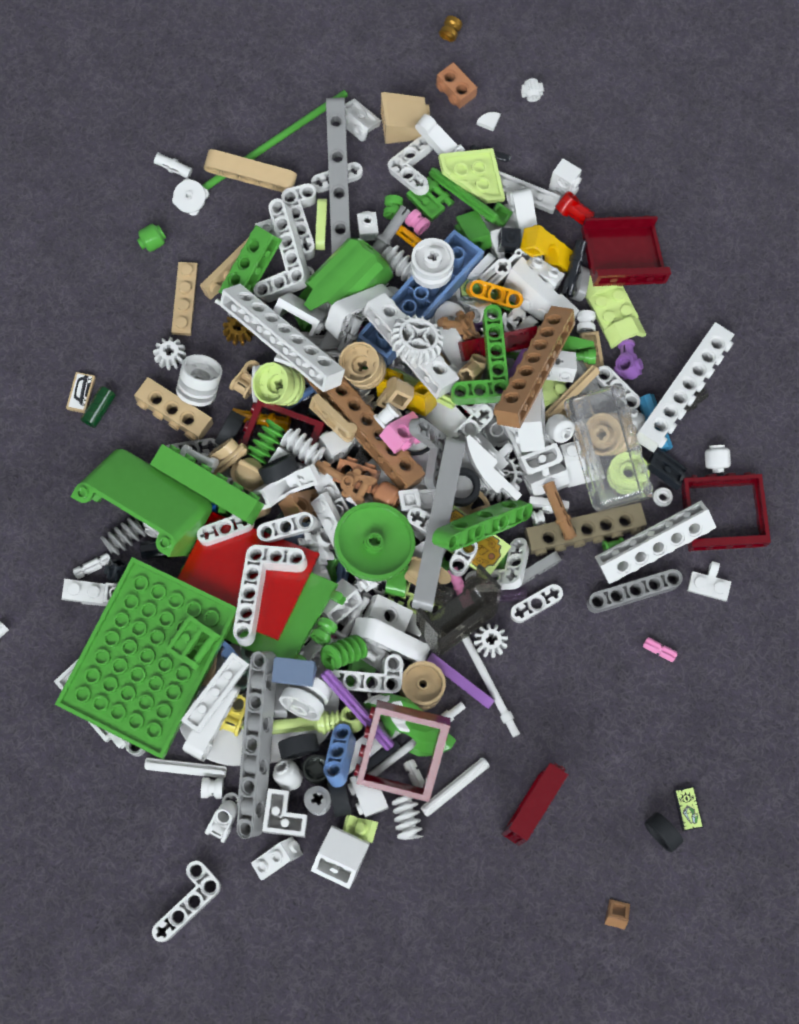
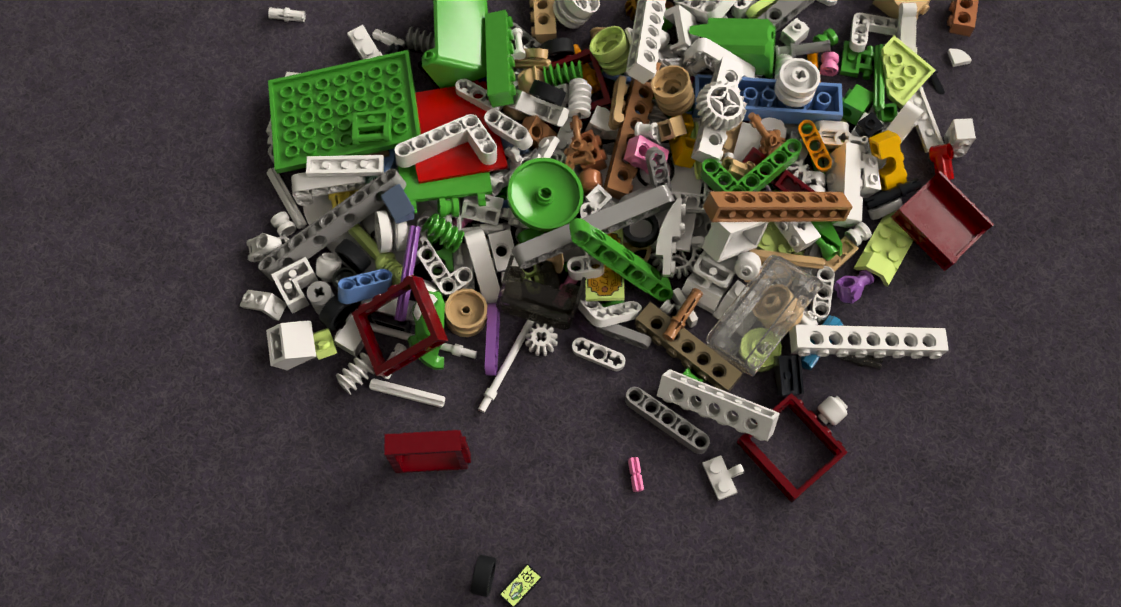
camera: 60 degrees right, 5 degrees down
white beam [152,861,221,942] -> none
white gear [521,78,544,102] -> none
medium nougat slope [605,899,630,929] -> none
white plate [653,487,673,507] -> none

